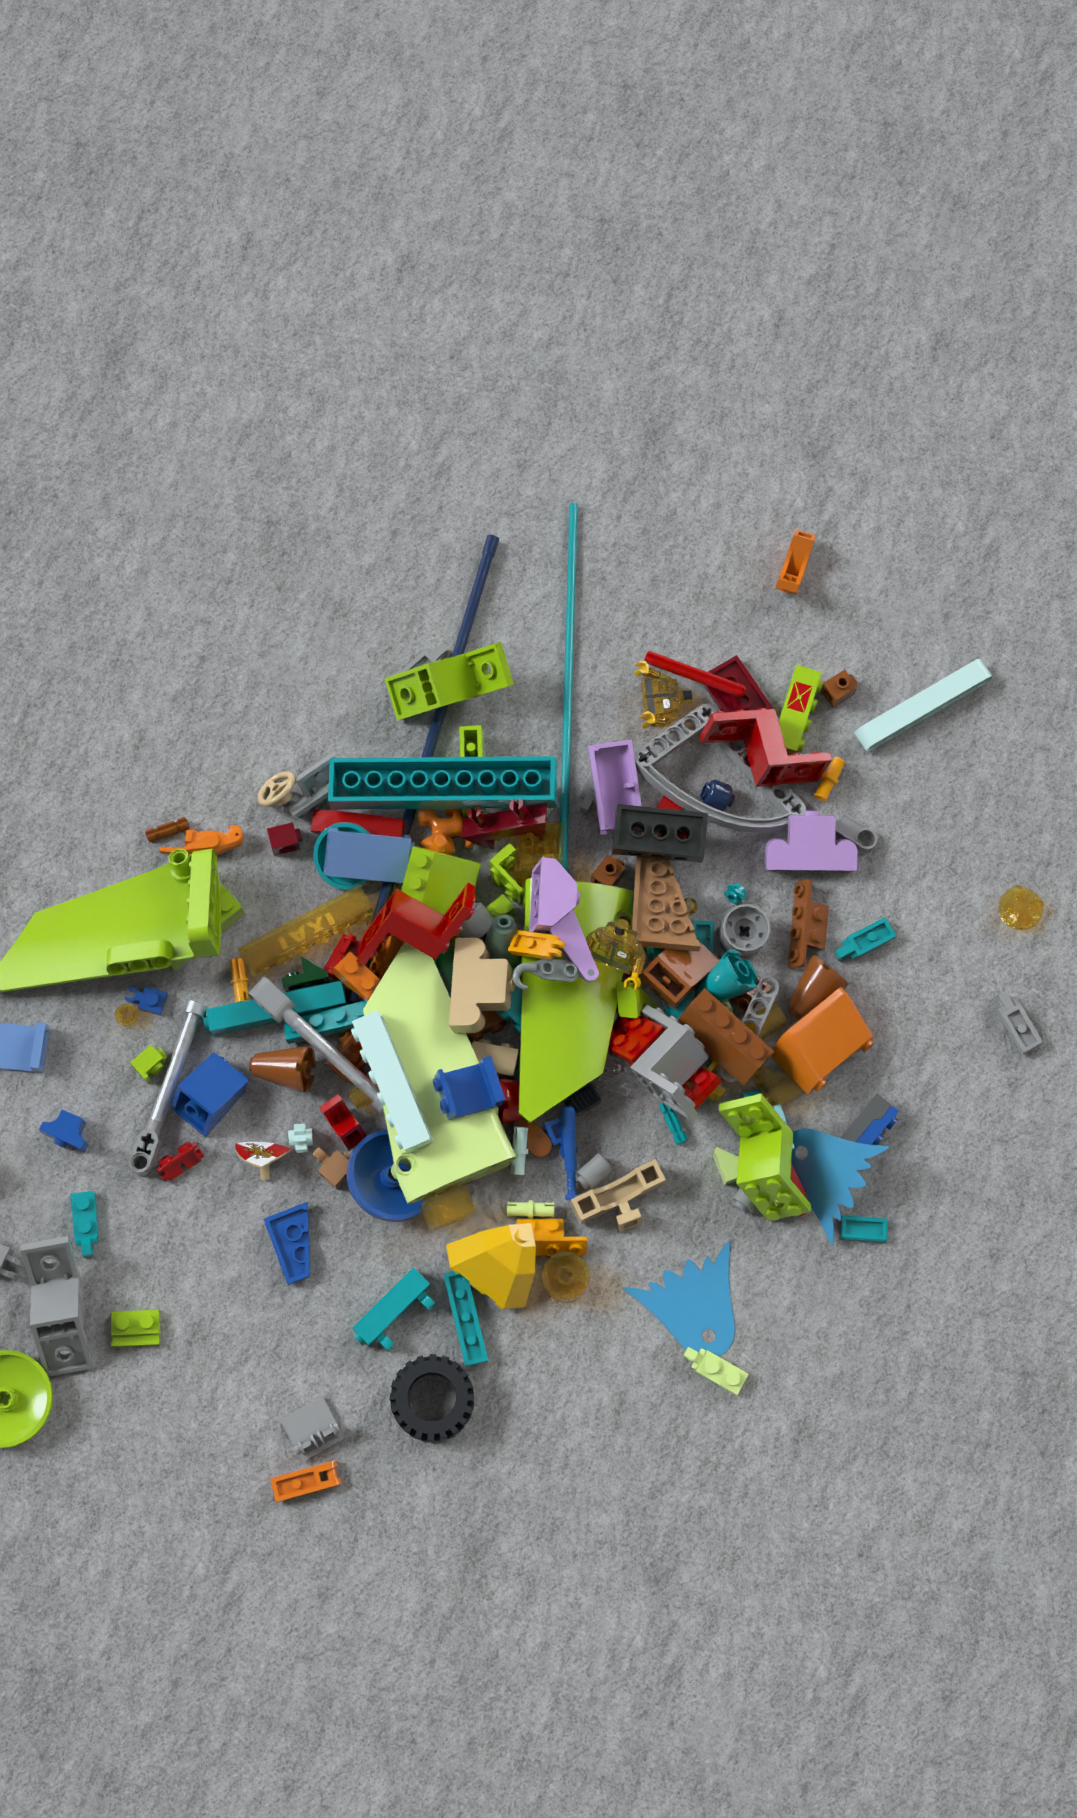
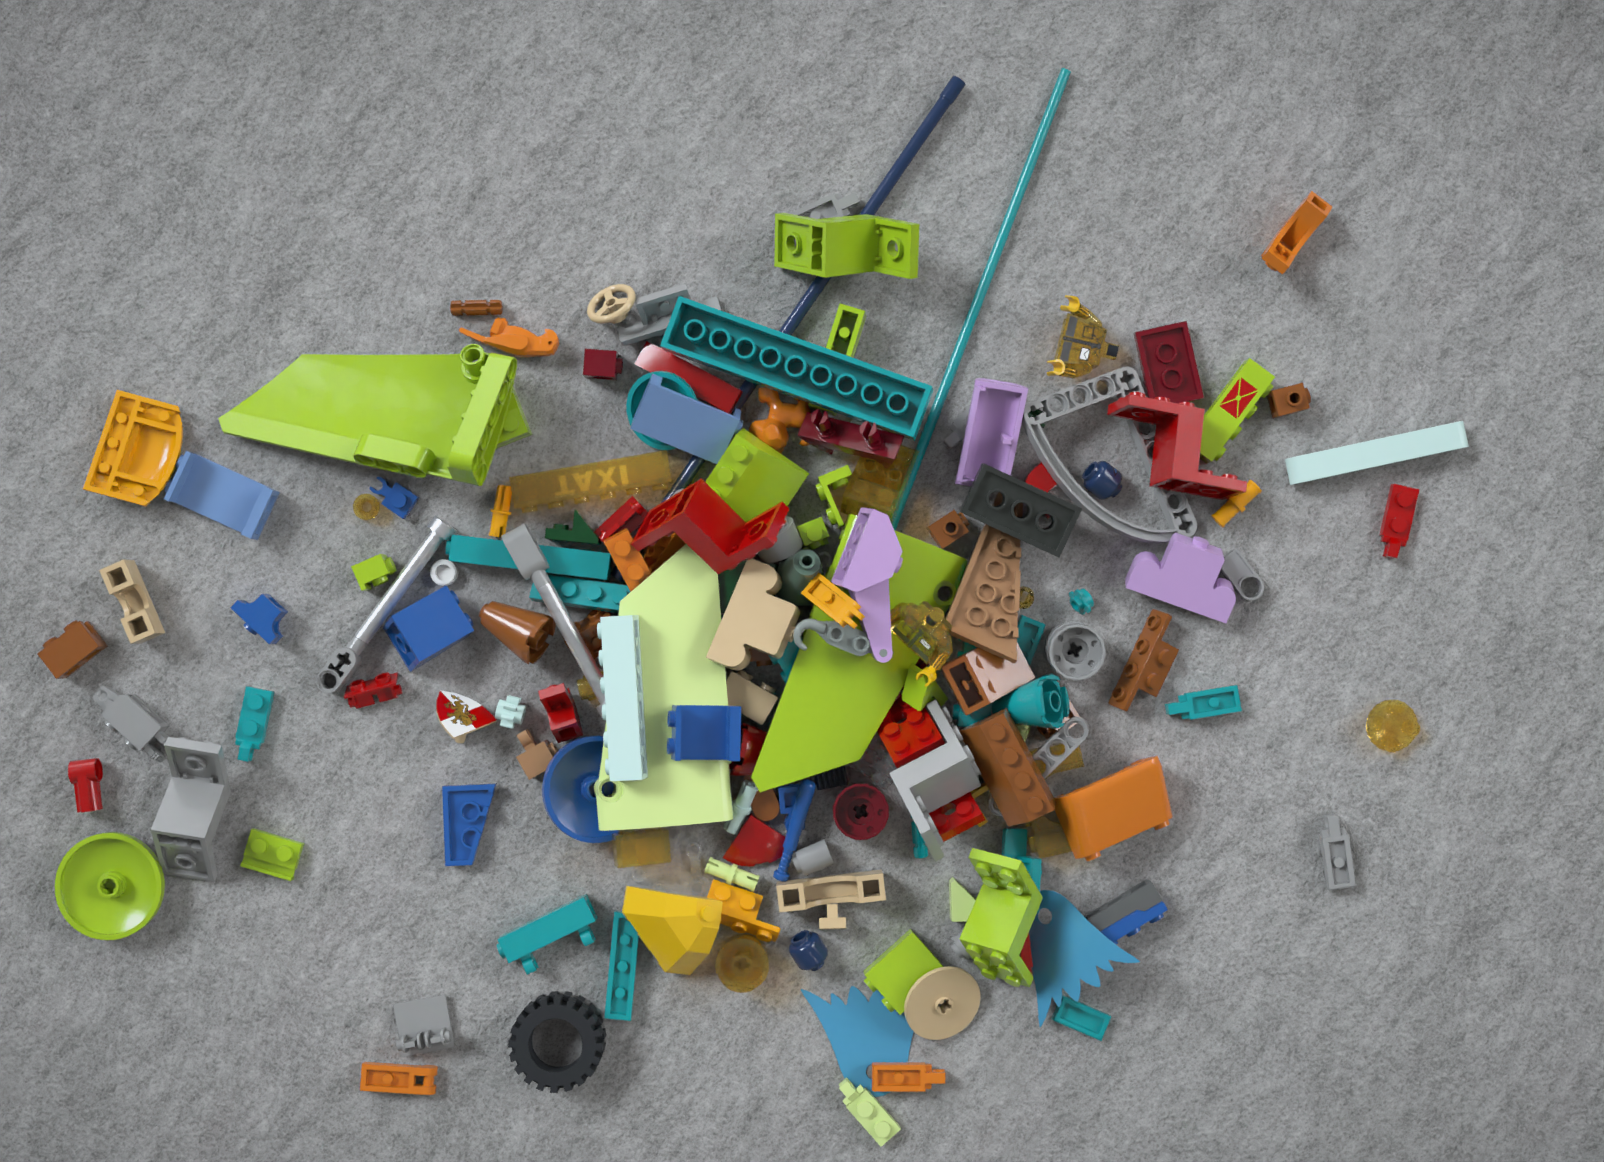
camera: 20 degrees right, 15 degrees up
red axle [644,651,746,698] -> none
dark orange cone [788,955,849,1019] -> none
none -> white tile [430,559,458,586]
none -> red brick [722,814,786,867]
none -> dark blue head [789,930,828,971]
none -> dark red wheel [833,784,889,840]
none -> lime brick [863,928,944,1015]
none -> orange hinge [872,1062,946,1092]
none -> tan piece [904,966,980,1040]
none -> red hinge [1379,484,1420,559]

